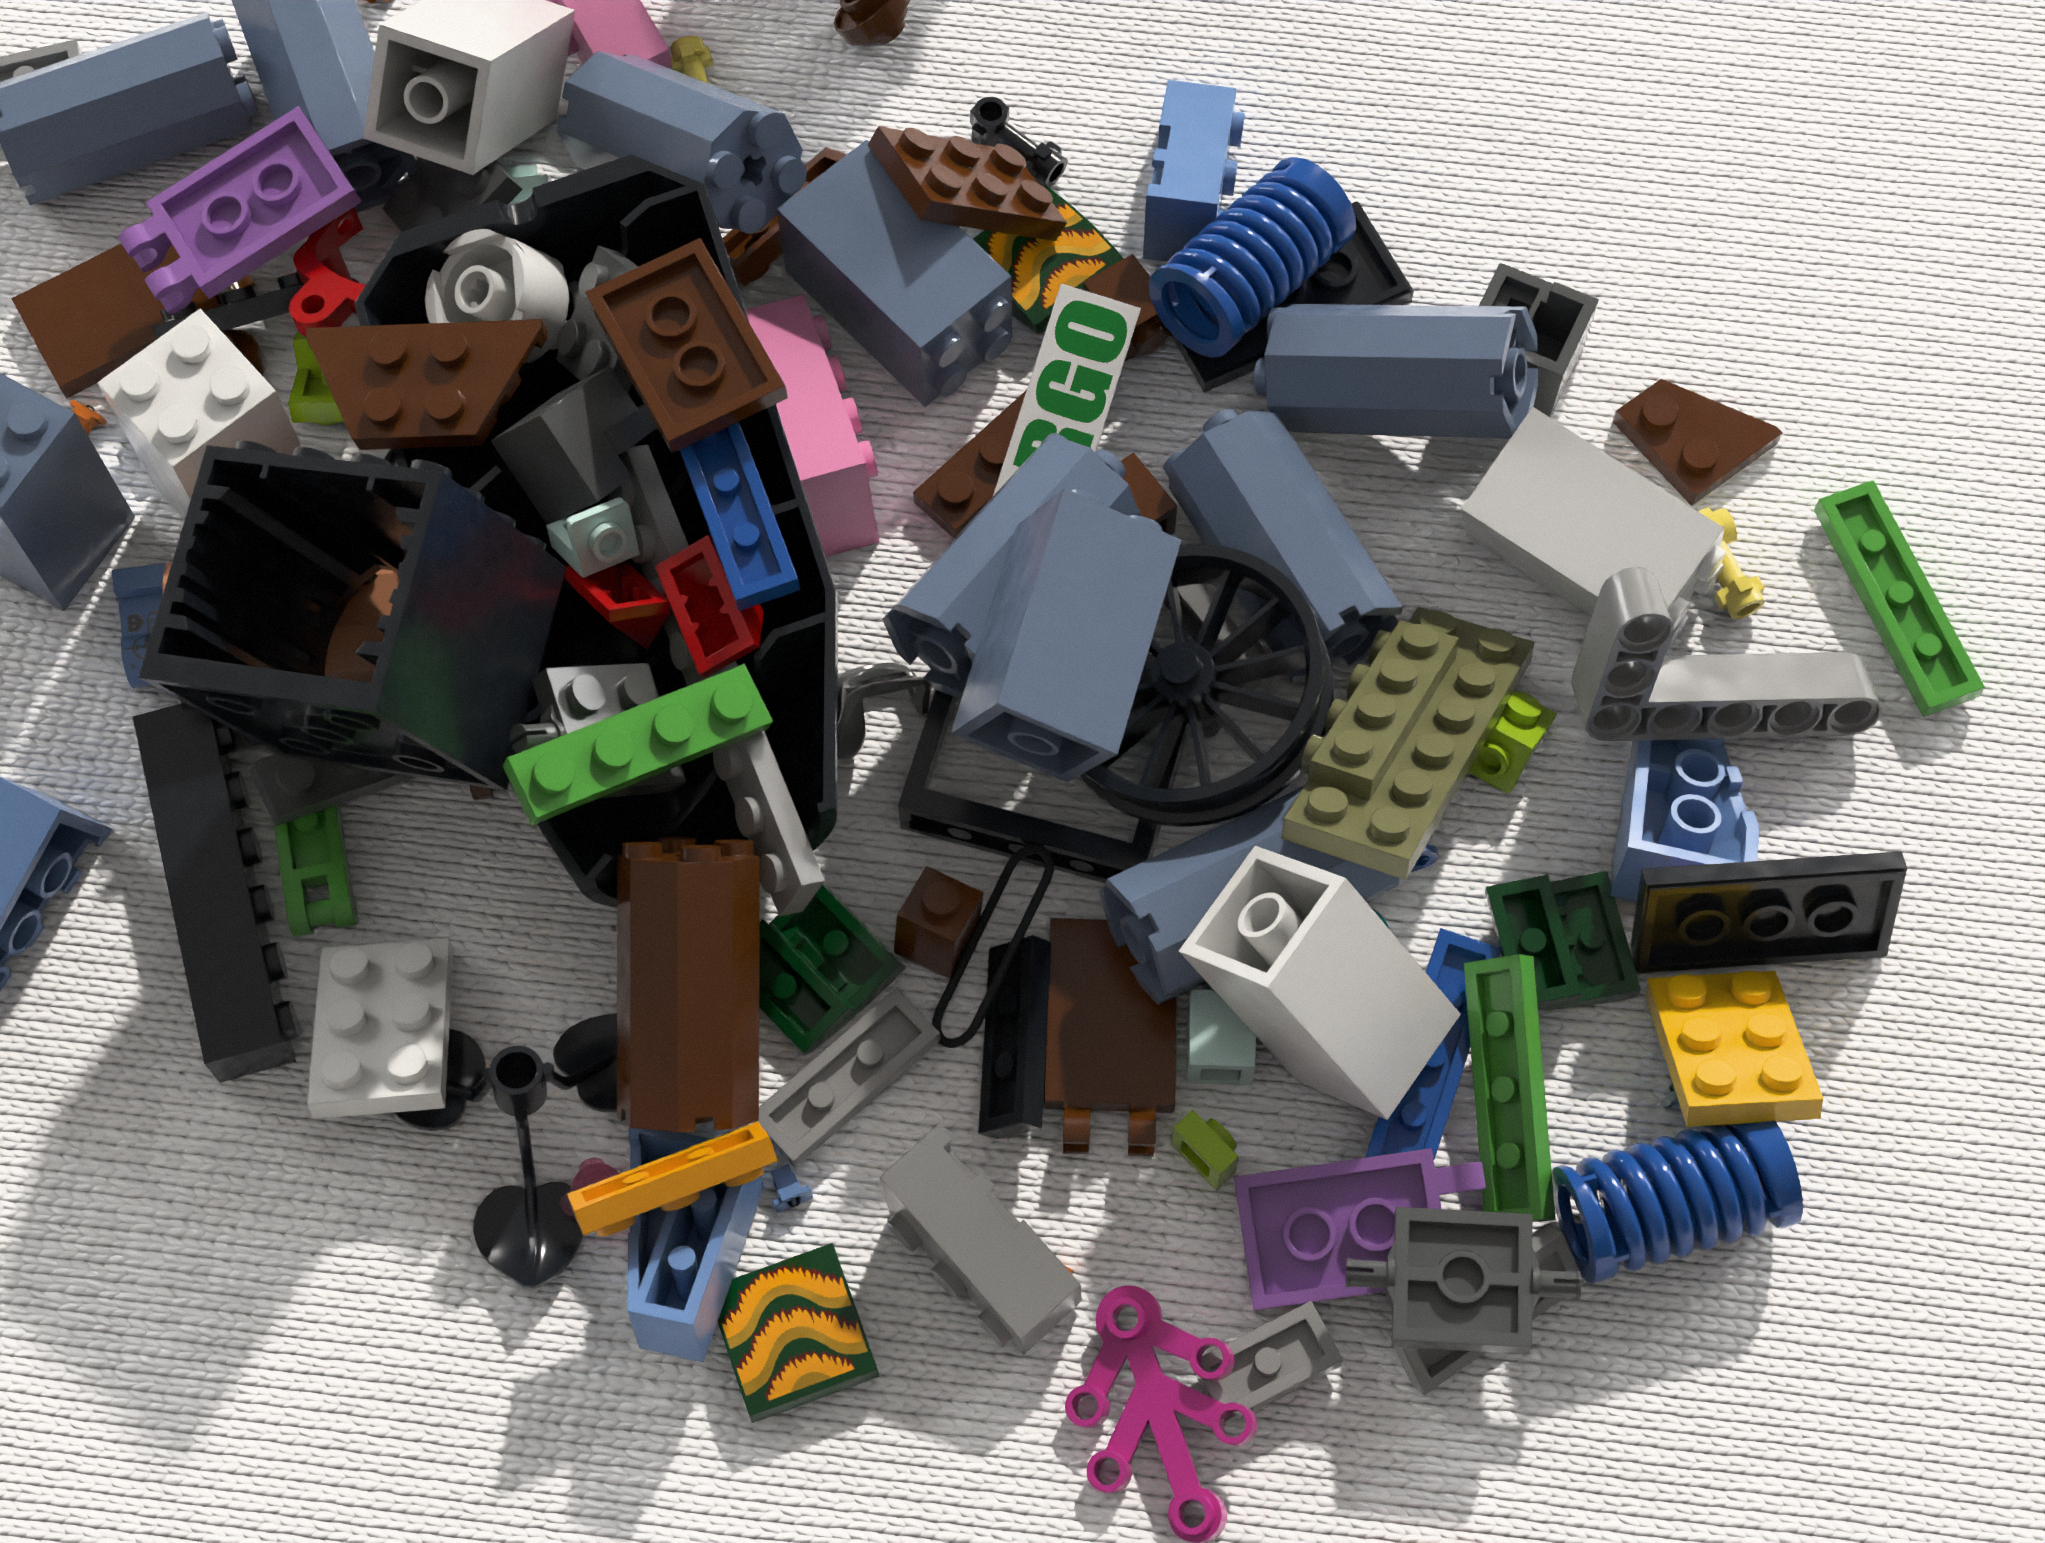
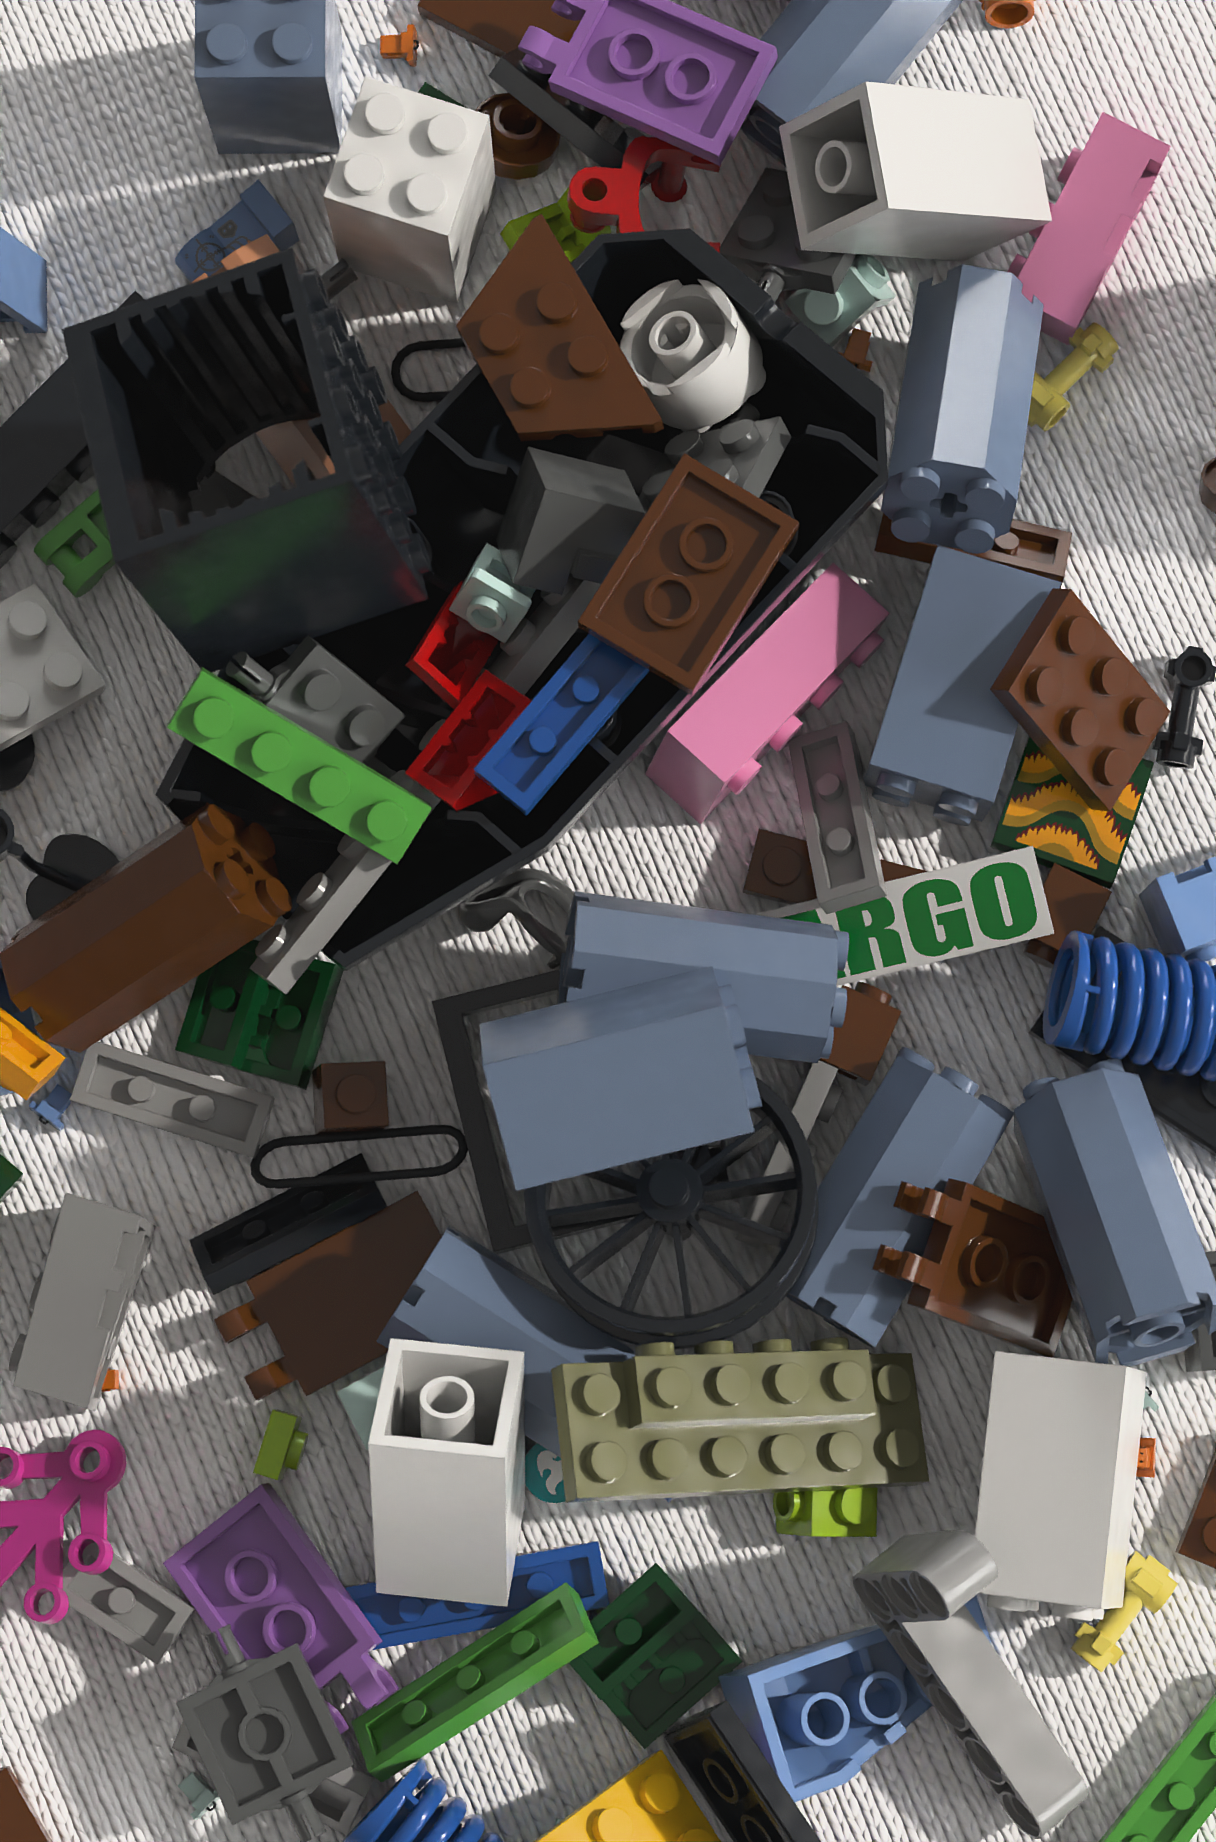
camera: 60 degrees right, 15 degrees up
none -> light aqua piece [178,1772,220,1820]
none -> light grey plate [788,721,887,914]
none -> reddish brown tile [873,1178,1073,1358]

